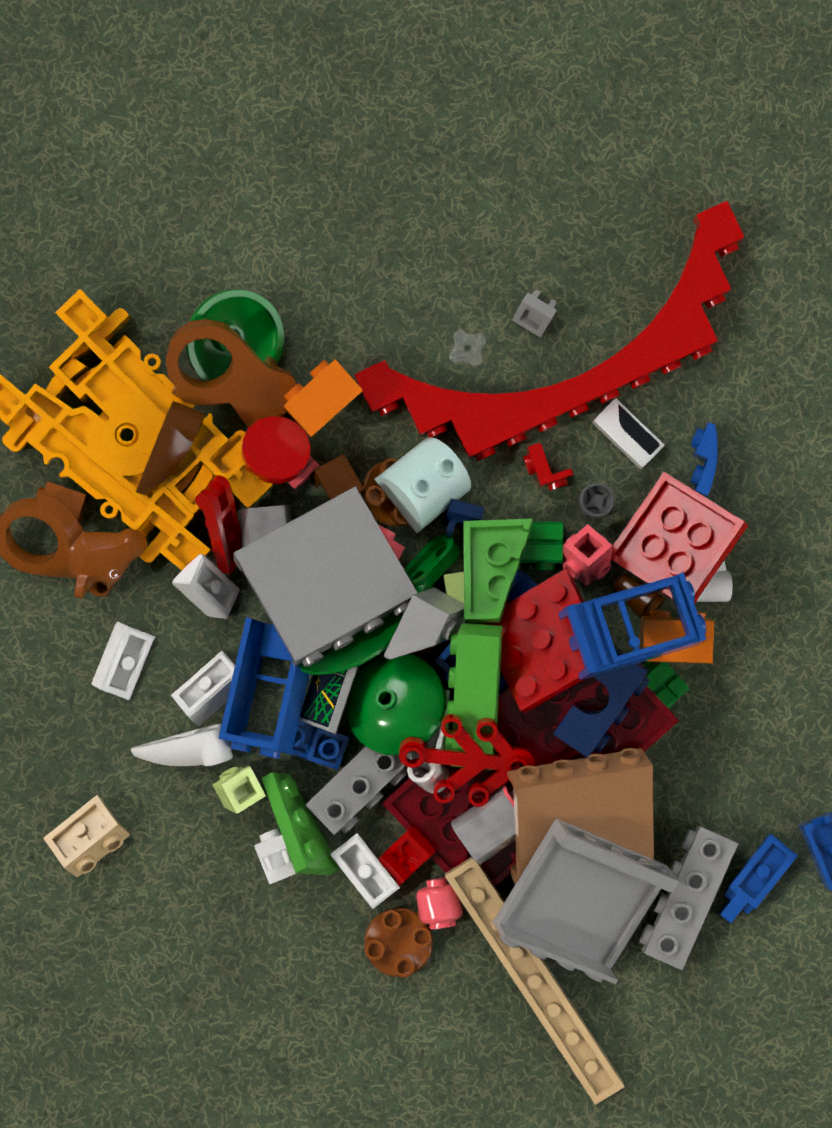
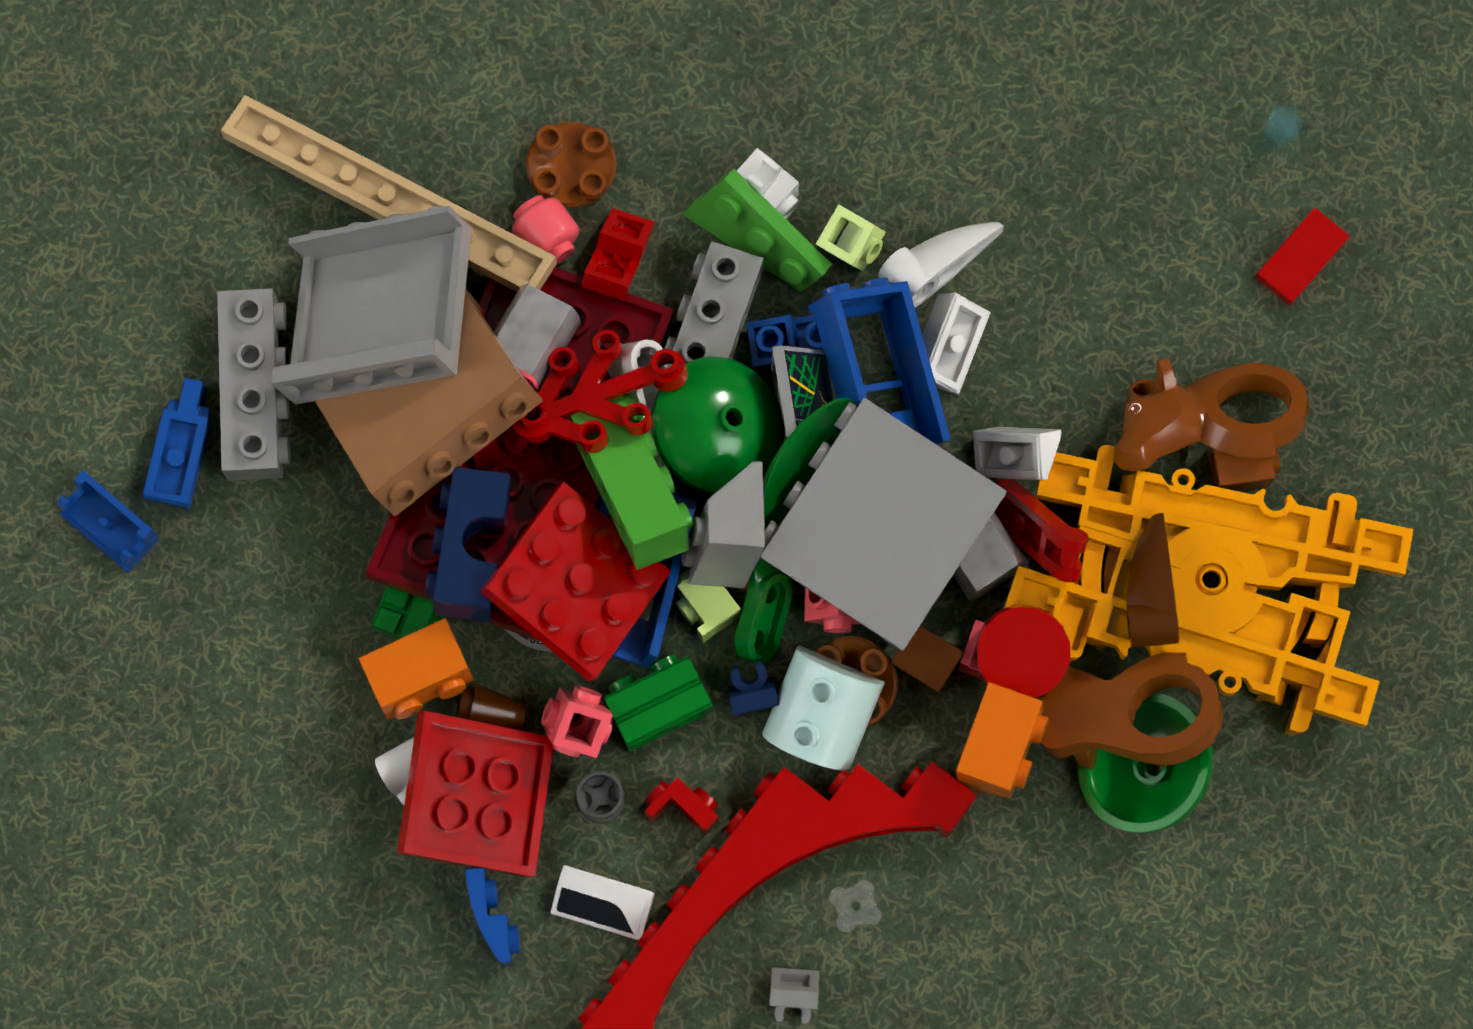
camera: 155 degrees right, 10 degrees down
tan bracket [43,795,130,877] -> none
white slope [91,622,155,700] -> none
white slope [330,833,400,909] -> none
bright green wing [463,519,533,624] -> none
blue door [558,572,706,680] -> none

